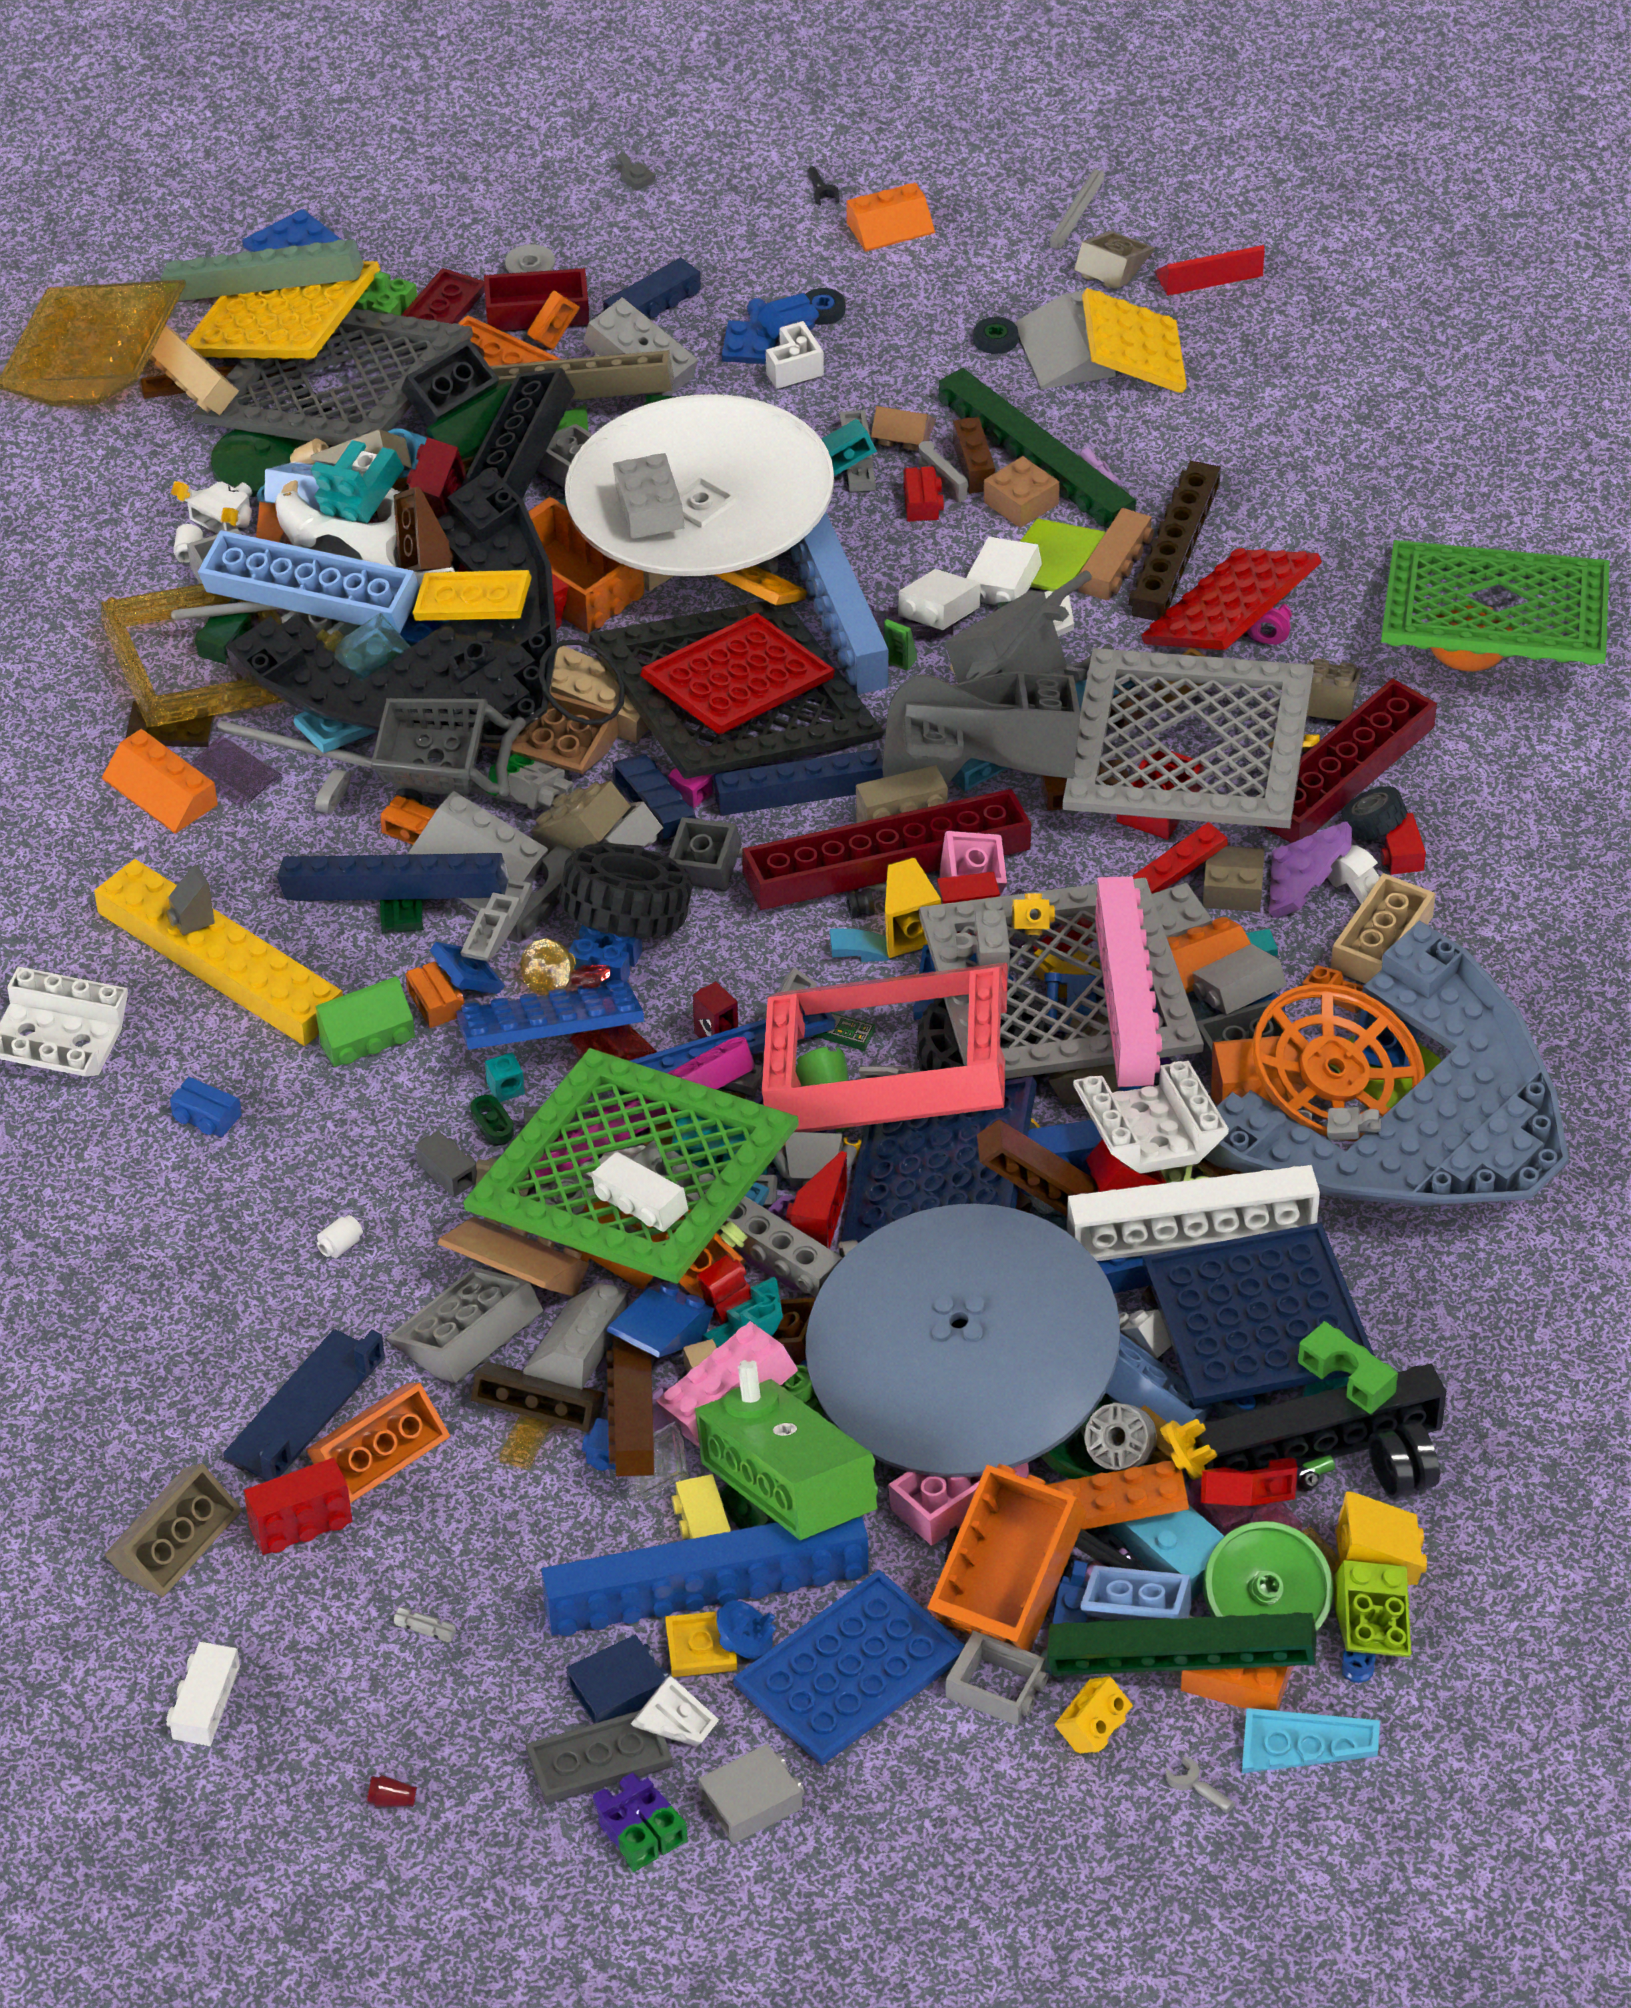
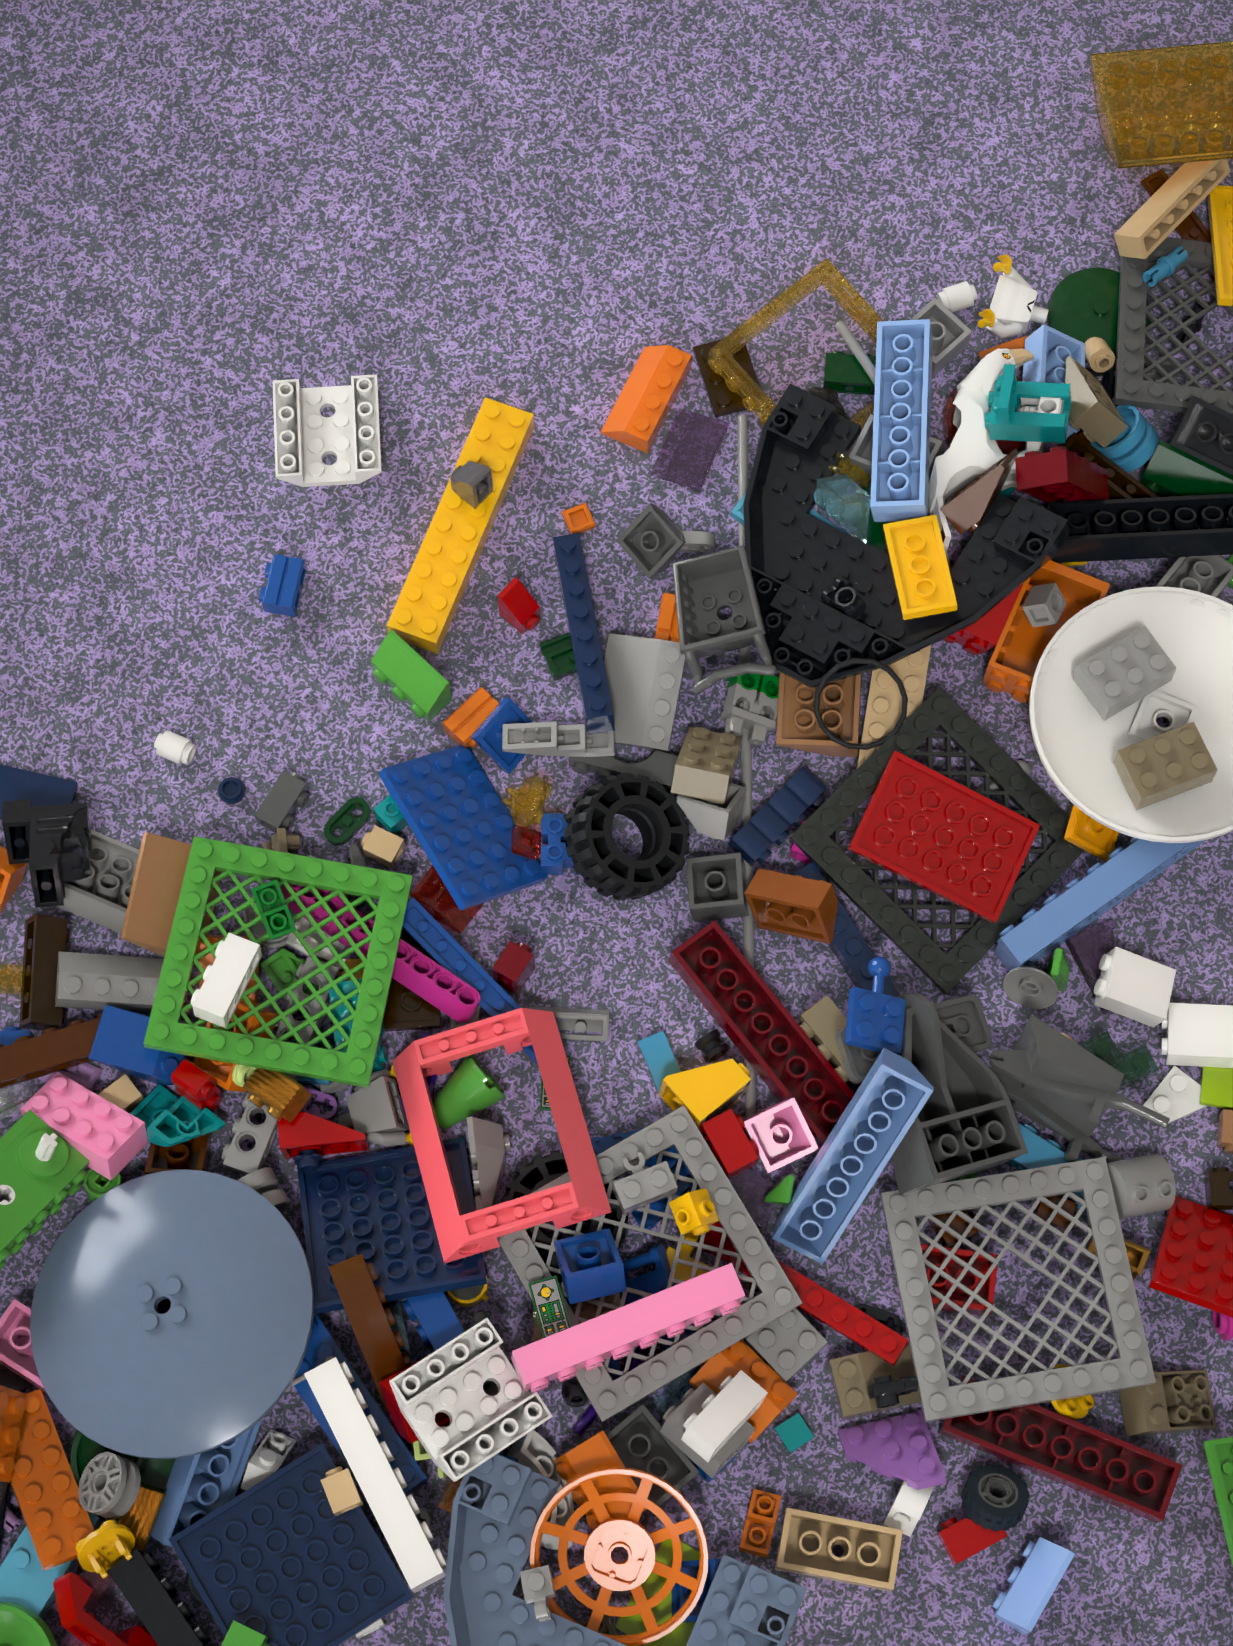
camera: 70 degrees right, 25 degrees up
none -> black brick [2,799,93,908]
none -> dark blue plate [218,777,245,804]
none -> pearl gold brick [243,1068,312,1123]
none -> green slope [251,879,297,941]
none -> dark blue plate [293,1150,322,1172]
none -> tan brick [321,1466,363,1516]
none -> tan brick [361,825,406,870]
none -> red slope [497,577,541,634]
none -> tile [528,1276,571,1338]
none -> blue slope [553,1228,626,1304]
none -> orange tile [562,502,596,534]
none -> dark grey slope [616,503,686,579]
none -> white brick [681,1370,768,1462]
none -> dark orange slope [745,868,838,944]
none -> bright green slope [764,1175,795,1206]
none -> medium blue slope [772,1048,934,1264]
none -> blue plate [845,956,906,1055]
none -> black plate [867,1375,918,1408]
none -> light blue slope [992,1537,1075,1635]
none -> light grey dish [1003,967,1058,1009]
none -> light grey brick [1022,583,1067,627]
none -> light grey brick [1107,1154,1176,1220]
none -> dark tan brick [1113,722,1218,810]
none -> dark azure pin [1142,246,1189,287]

